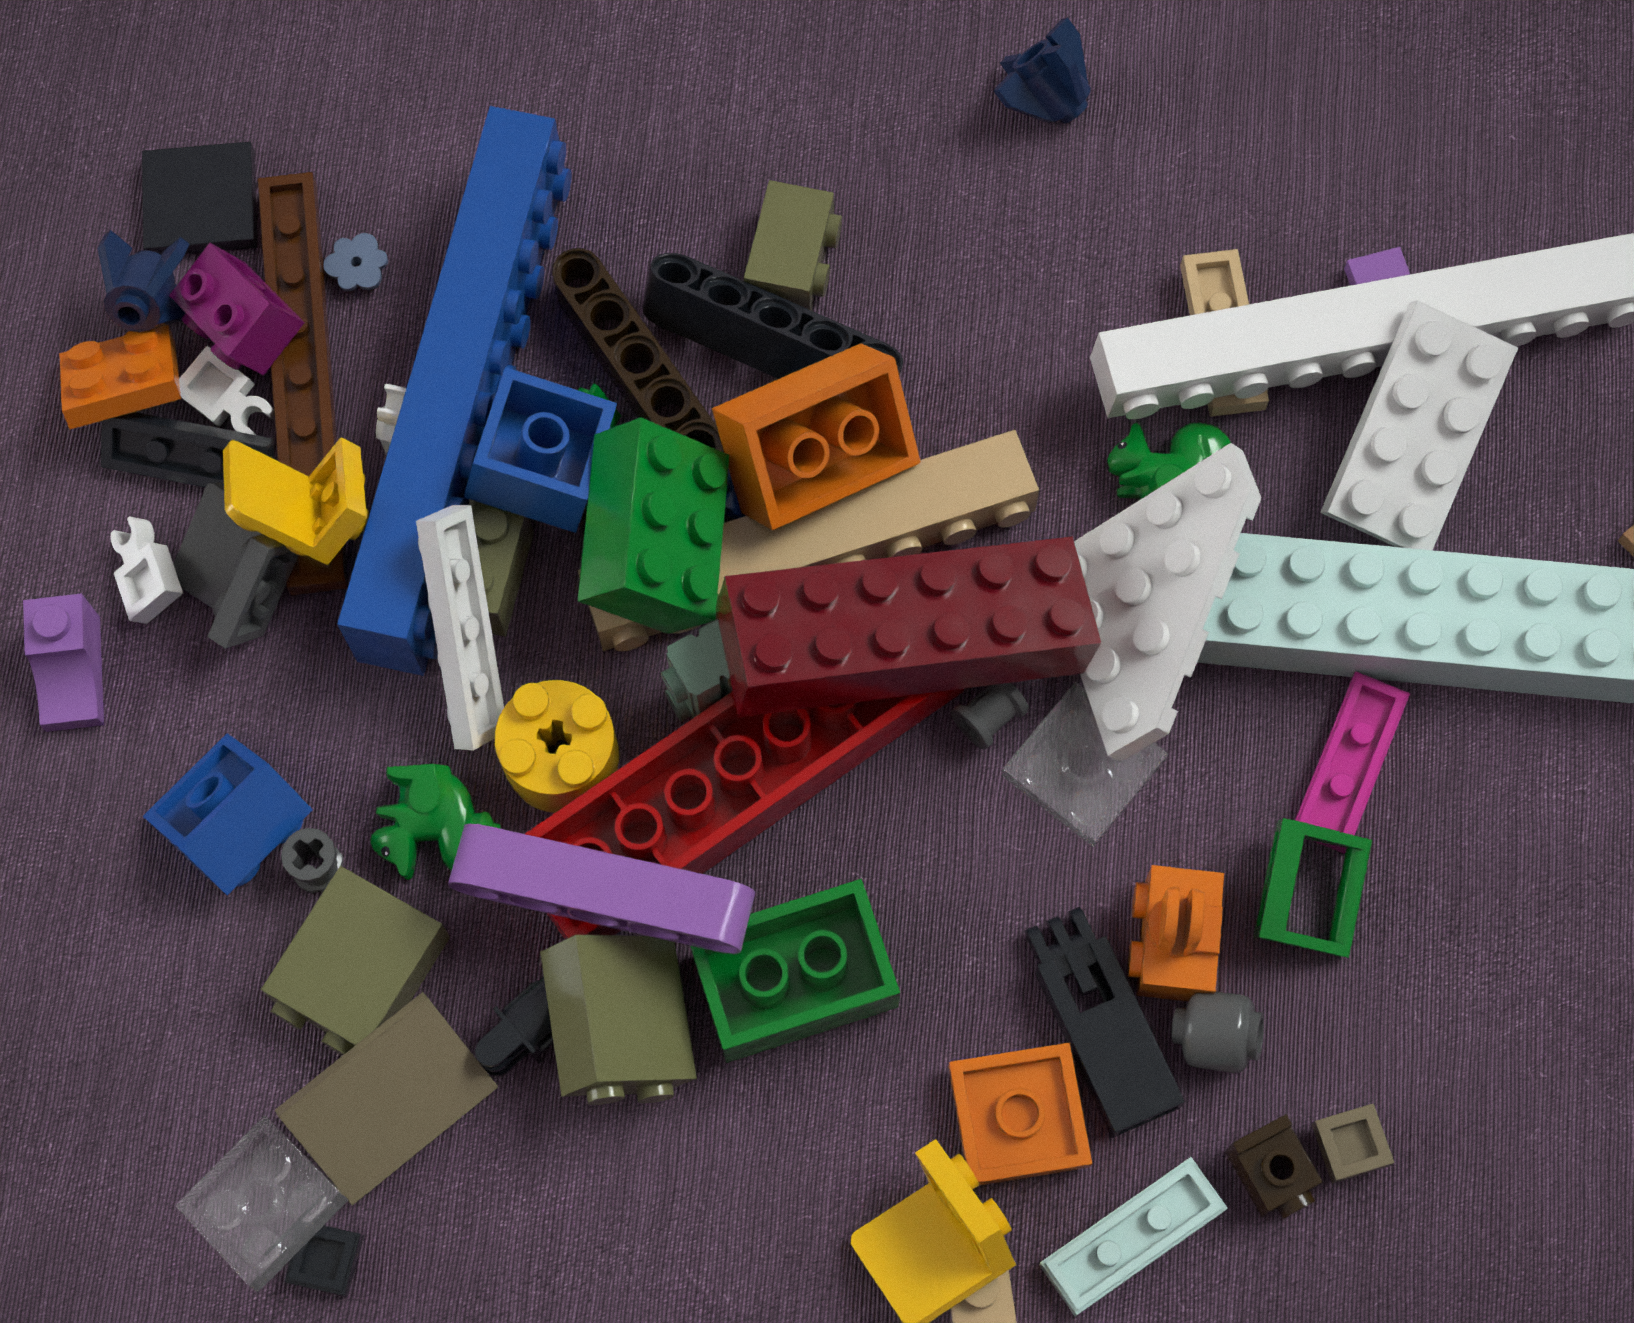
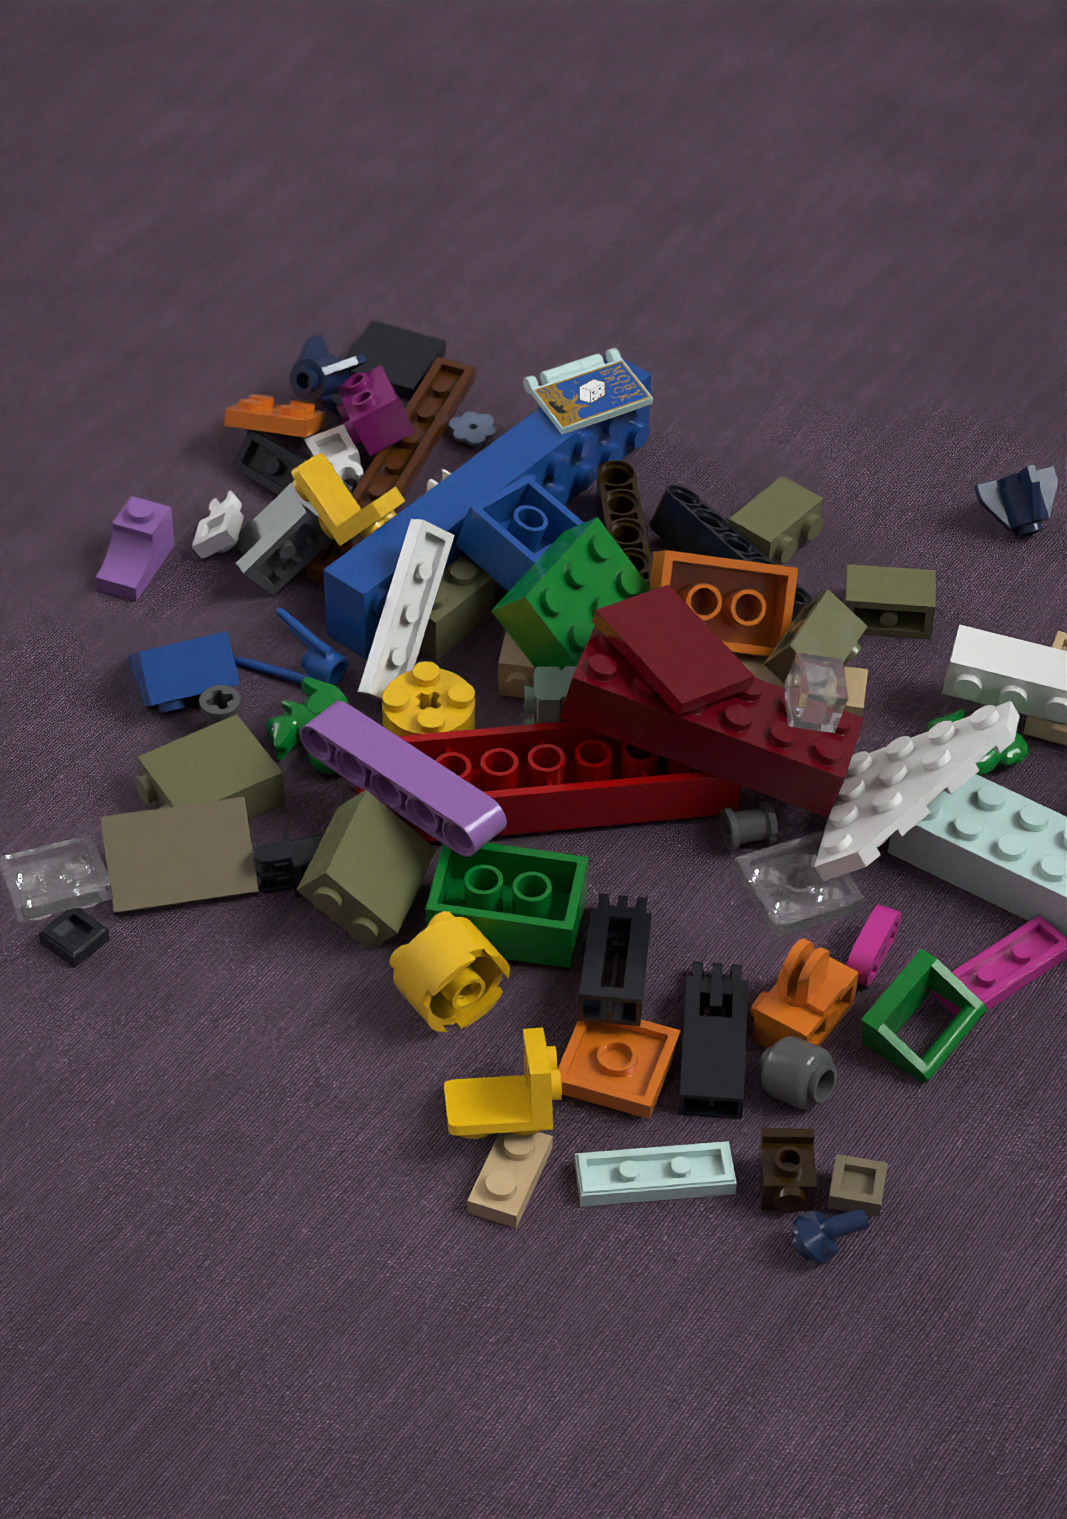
camera: 25 degrees right, 25 degrees down
none -> blue plant [234,607,349,686]
none -> yellow brick [389,911,510,1032]
none -> piece [523,348,653,435]
none -> black hinge [577,893,652,1026]
none -> dark red tile [592,585,755,715]
none -> olive brick [764,589,867,698]
none -> clear brick [784,652,848,733]
none -> dark blue plate [792,1208,869,1264]
none -> olive brick [843,564,936,639]
none -> dark pink beam [846,904,902,987]

